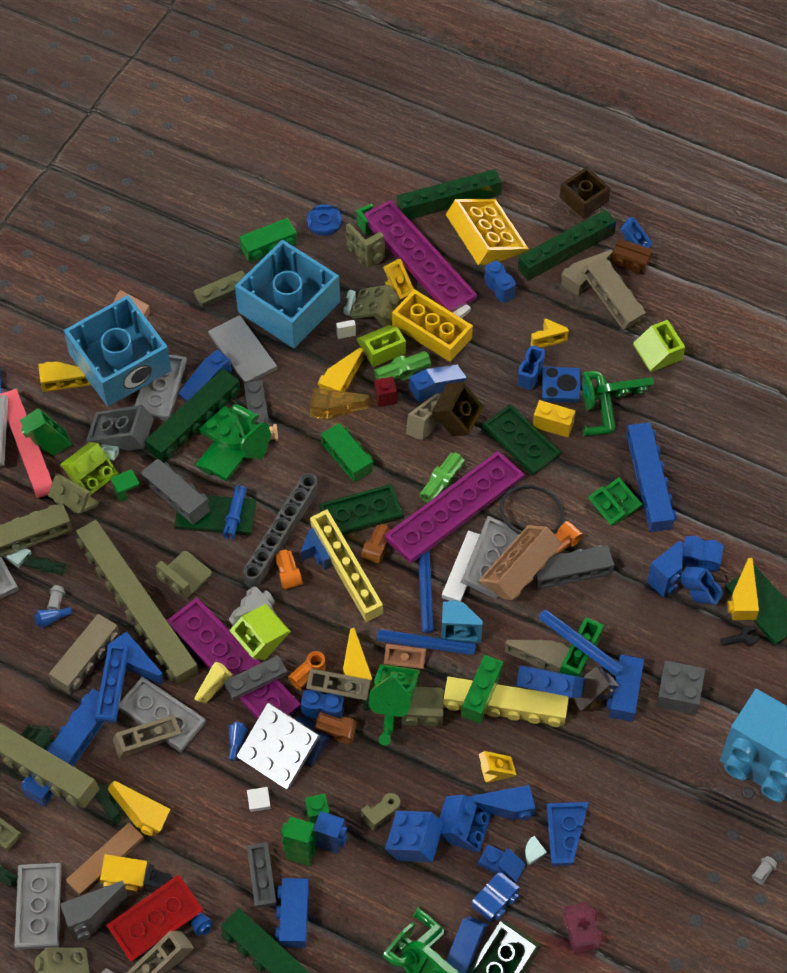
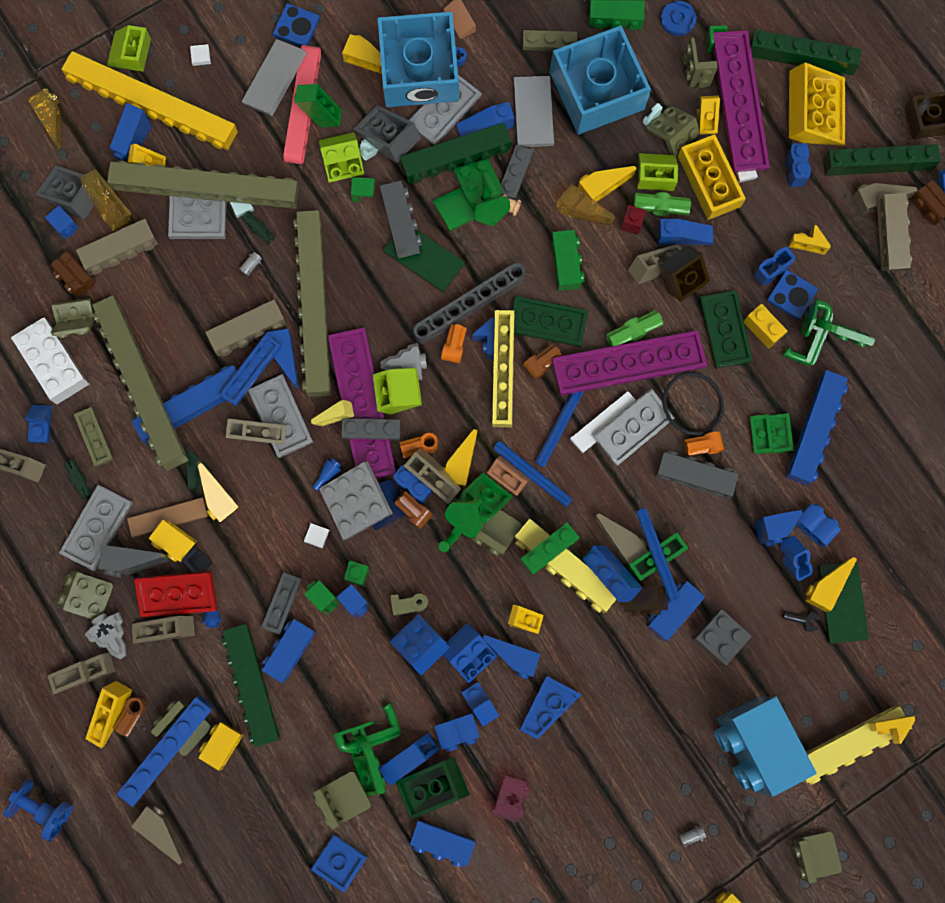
camera: 25 degrees right, 20 degrees up
clear green slope [21,724,54,750] -> none
blue cone [34,607,72,629] -> none
olive bracket [48,474,99,514] -> none
olive bracket [156,551,212,600] -> none
blue pin [222,485,247,540] -> none
white tile [336,320,356,339] -> none
dark azure slope [441,600,483,643] -> none
medium nougat slope [479,525,562,600] -> none
light aqua tile [525,836,547,866] -> none
lime slope [633,320,685,372] -> none

